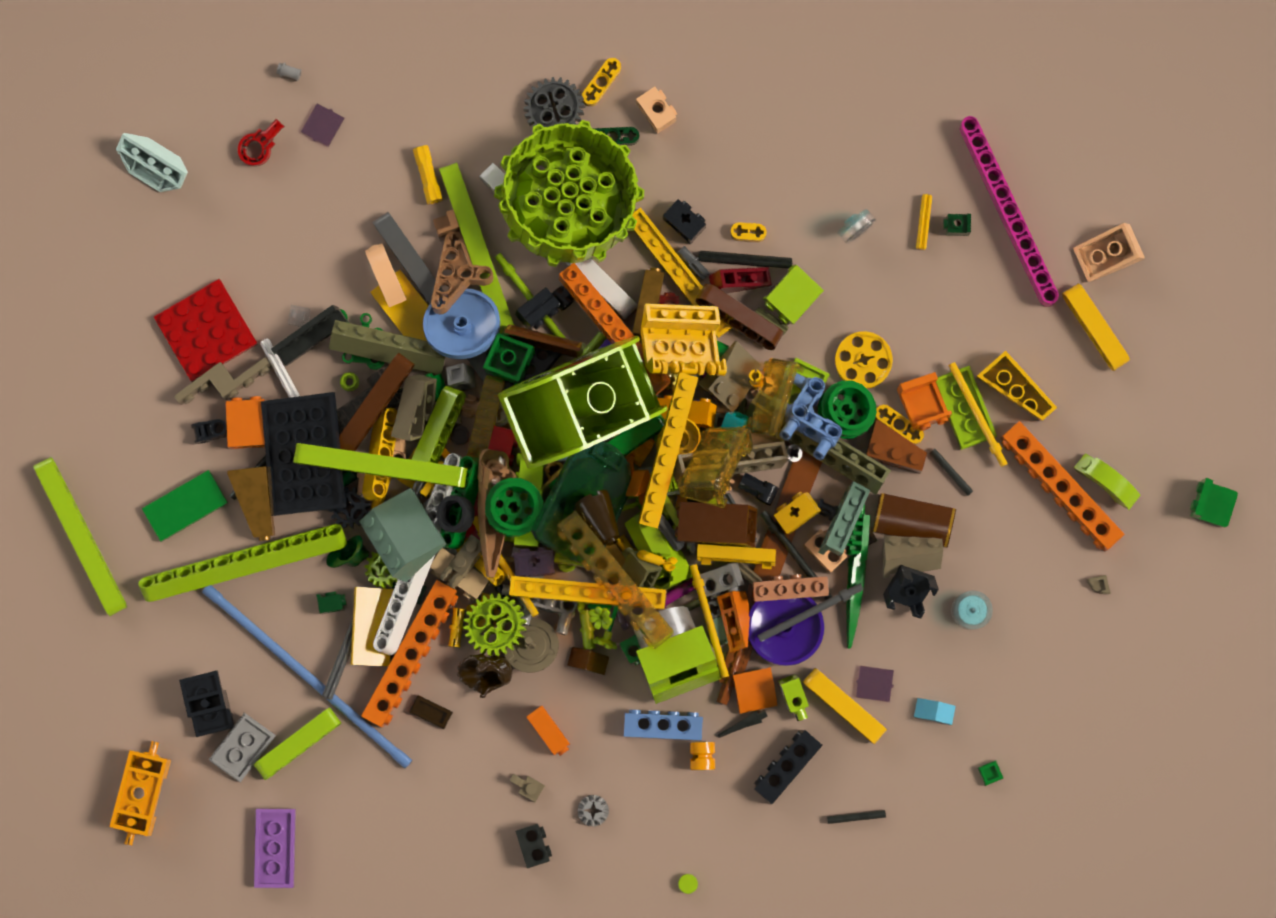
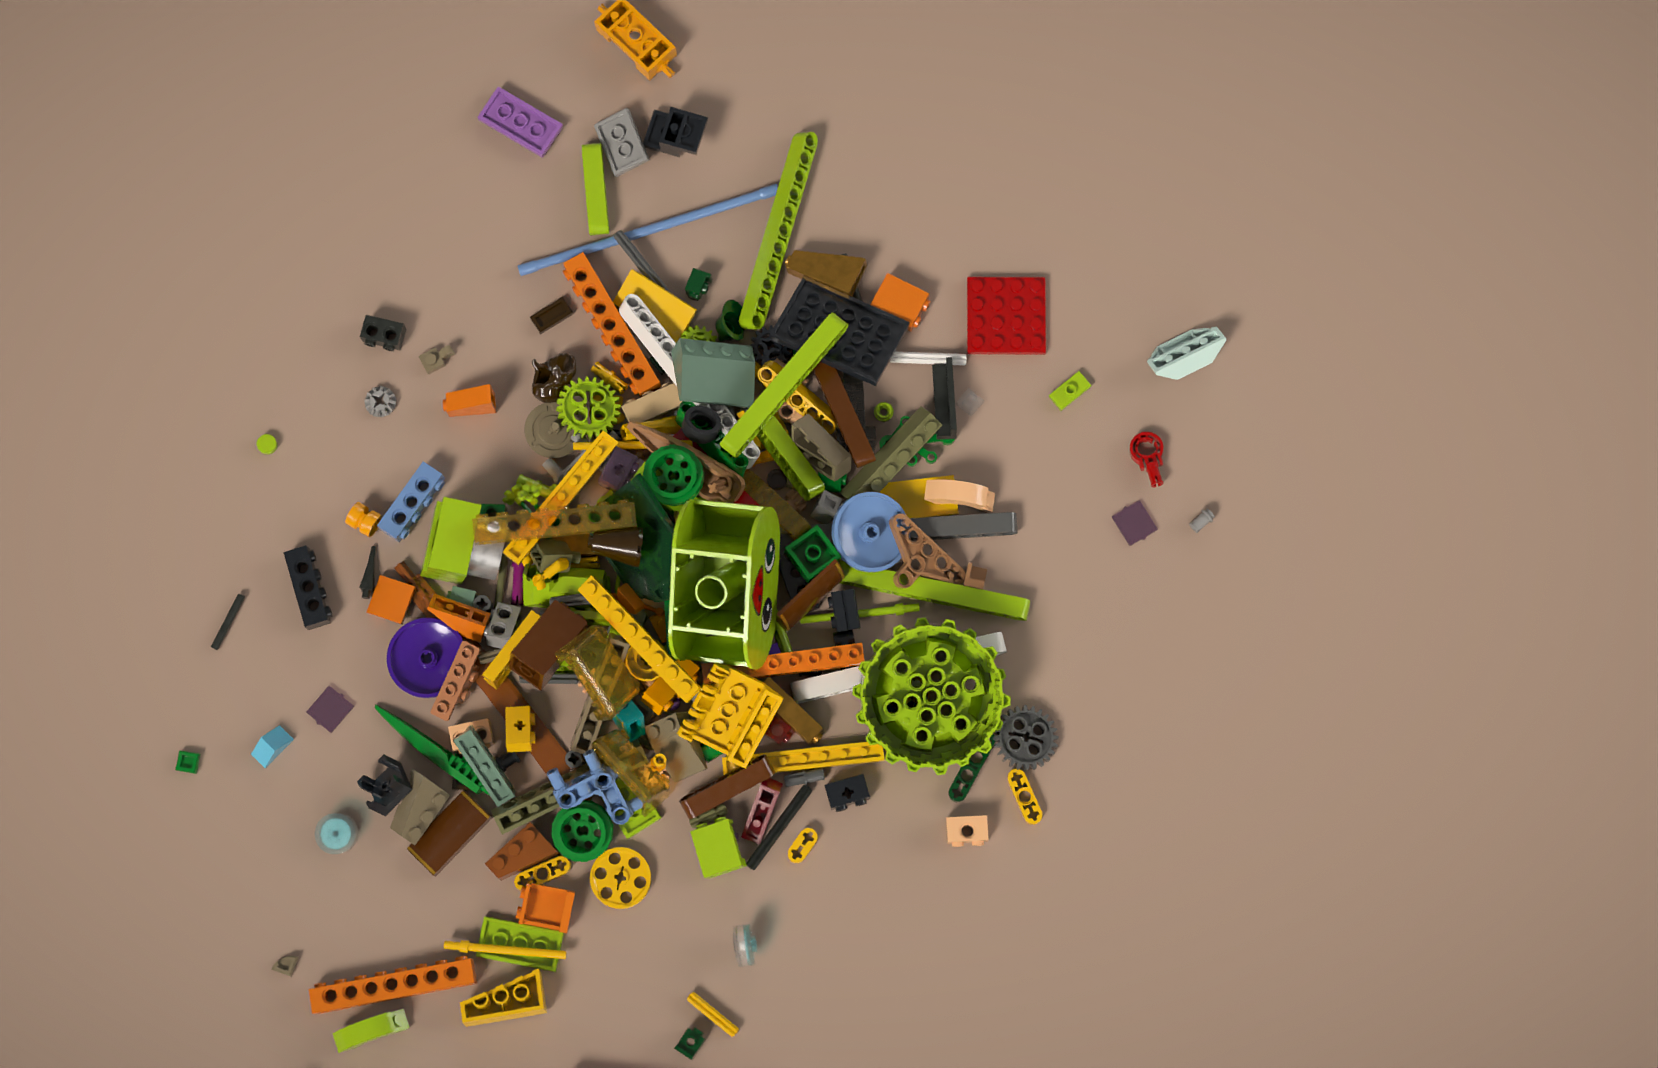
camera: 125 degrees right, 5 degrees down
lime beam [33,457,127,616] -> none
green tile [142,470,228,542] -> none
dark tan bracket [174,357,272,405] -> none
black piece [191,419,227,444] -> none
yellow axle [413,145,443,205] -> none
dark tan hinge [440,534,482,588] -> none
reddish brown slope [567,647,609,676] -> none
yellow bar [689,564,729,678] -> none
black piece [738,473,779,506] -> none
dark grey bar [757,583,863,642] -> none
pearl dark grey bar [759,510,833,600] -> none
lime torso [777,674,809,721] -> none
yellow beam [802,668,887,745] -> none
pearl dark grey bar [929,449,973,496] -> none
none -> lime plate [1048,371,1092,411]

